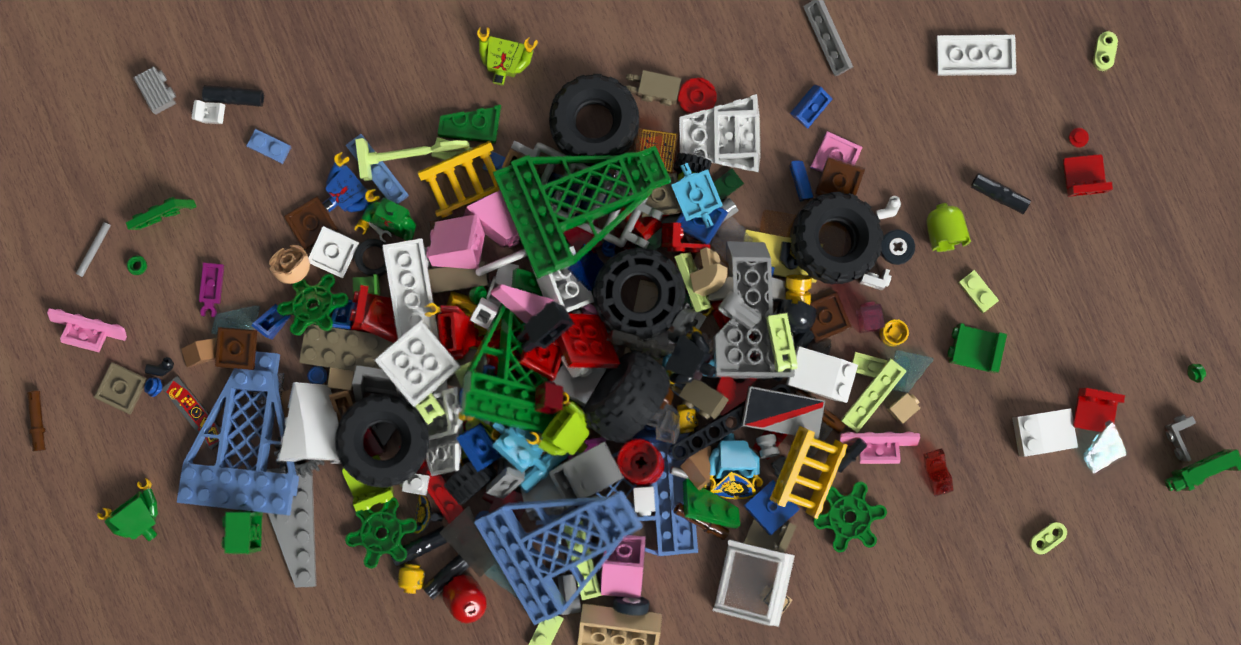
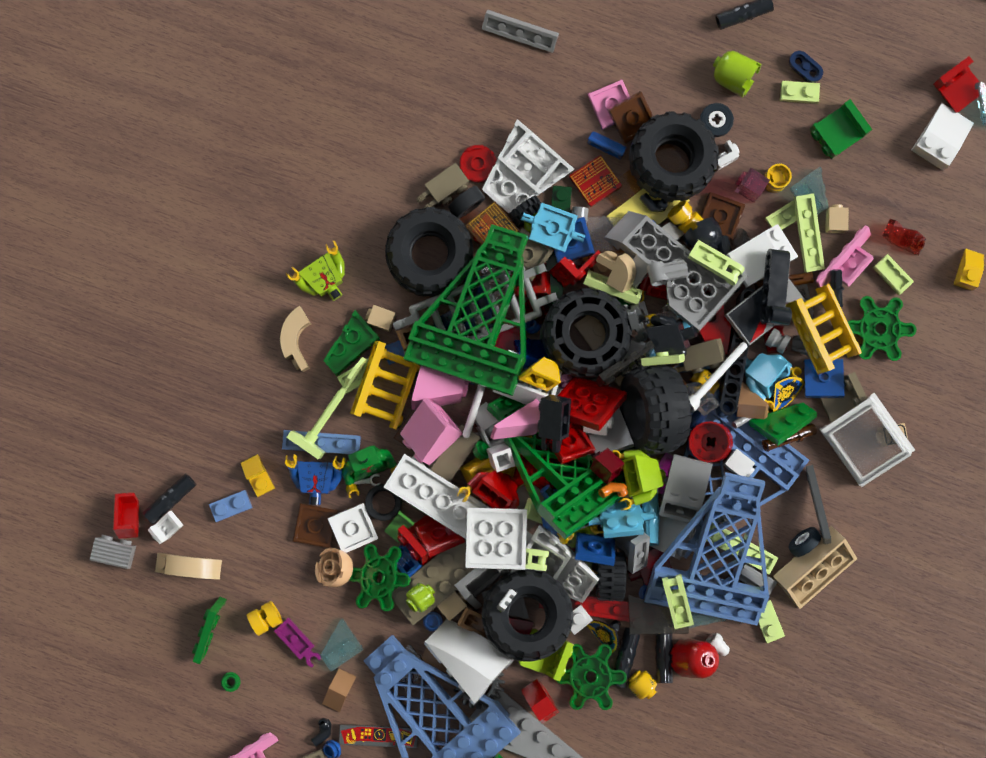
camera: 45 degrees left, 0 degrees up
light grey bar [75,222,111,277] -> none
reddish brown tile [215,327,258,370] -> none
blue slope [251,304,291,340] -> none
bright pink slope [601,535,646,598] -> none
blue slope [790,85,832,128] -> none
white arm [876,196,901,219] -> none
none -> red panel [113,493,139,539]
none -> tan arch [155,553,222,579]
none -> yellow slope [241,454,275,497]
none -> yellow wheel [247,601,283,636]
none -> tan arch [280,306,311,372]
none -> tan brick [365,305,396,332]
none -> lime head [405,583,435,613]
none -> black tyre [448,186,485,219]
none -> white tile [497,589,517,613]
none -> yellow slope [518,357,561,392]
none -> red brick [521,679,559,723]
none -> red tile [569,155,622,208]
none -> orange arm [598,482,628,498]
none -> yellowish green plate [641,352,685,366]
none -> yellowish green plate [662,574,694,629]
none -> white piece [688,342,747,412]
none -> white piece [706,633,730,656]
none -> black beam [760,249,792,326]
none -> dark blue plate [789,51,823,83]
none -> dark grey tile [806,465,831,545]
none -> yellowish green plate [873,254,914,295]
none -> yellow slope [953,249,984,291]

